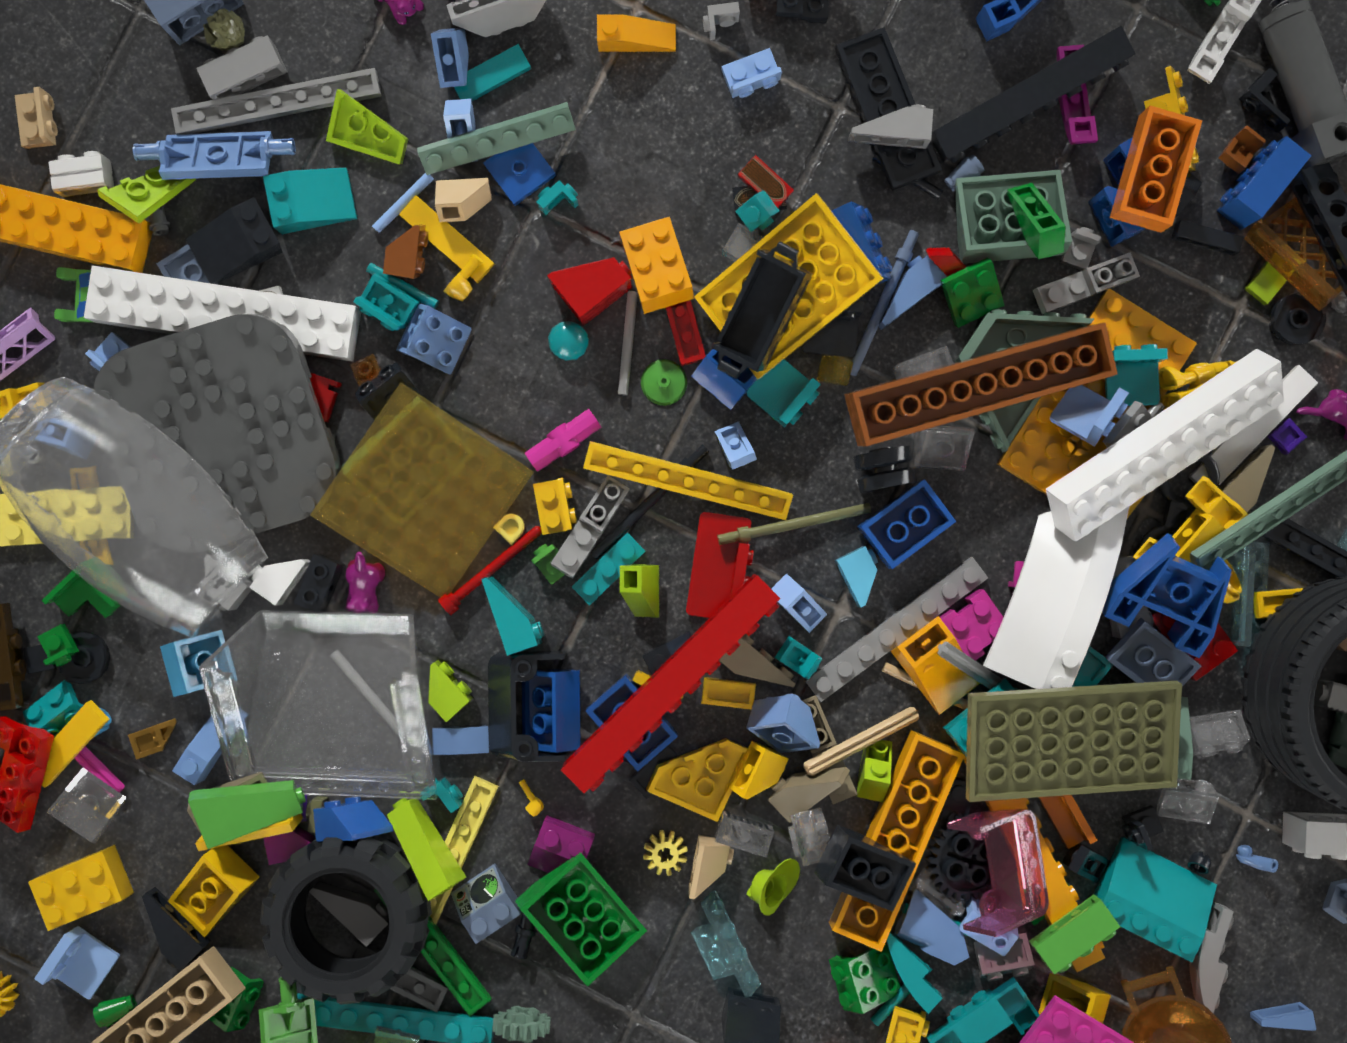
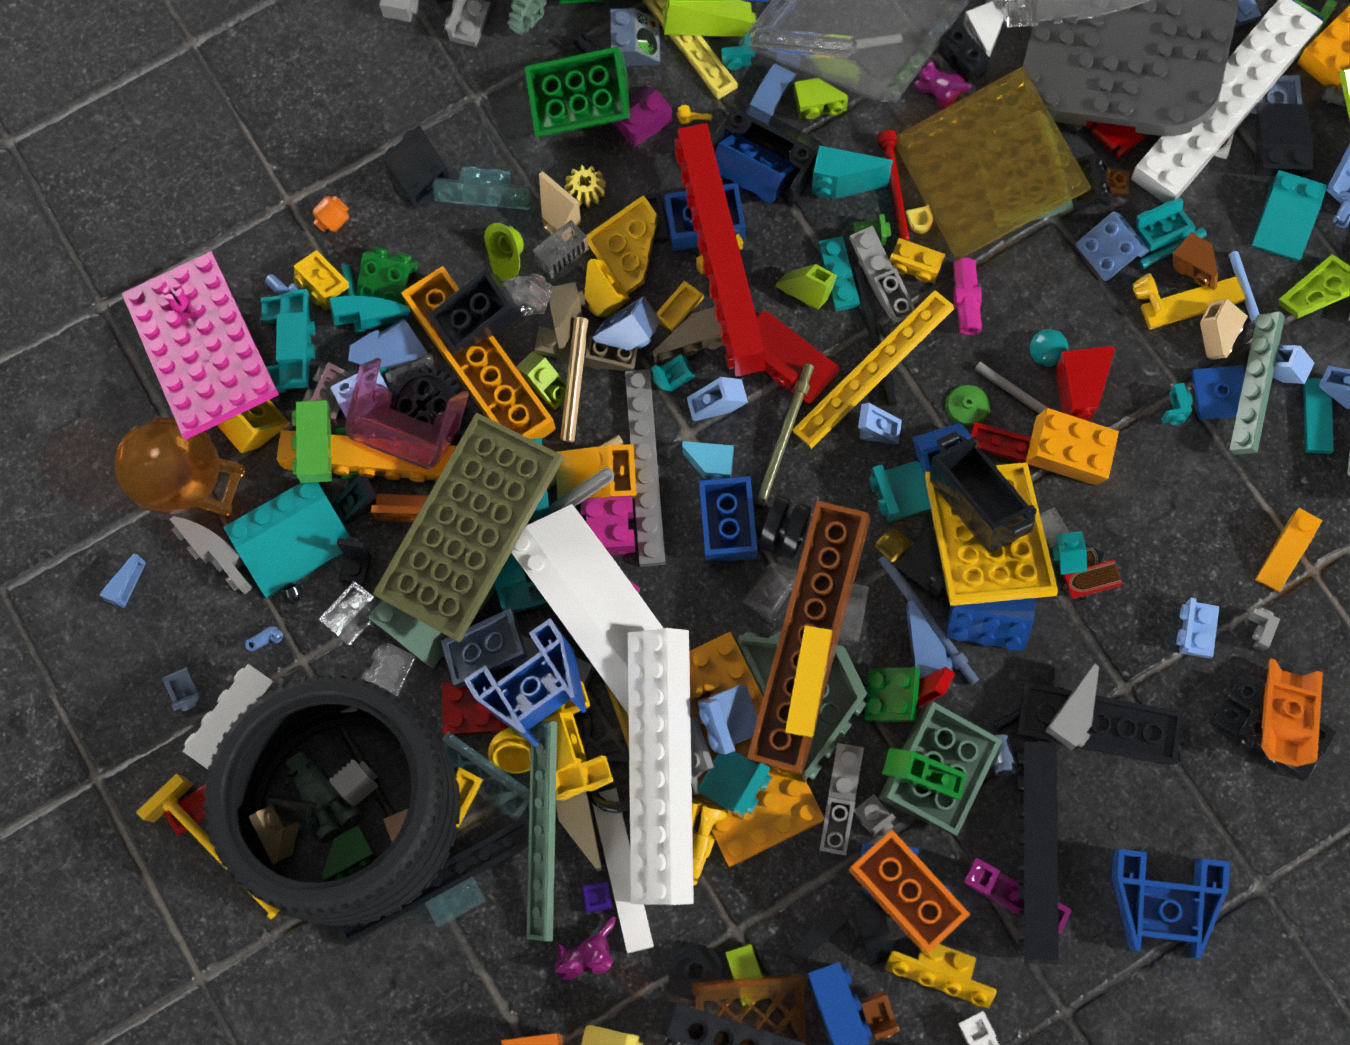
camera: 125 degrees right, 15 degrees down
none -> yellow tile [785,626,832,738]

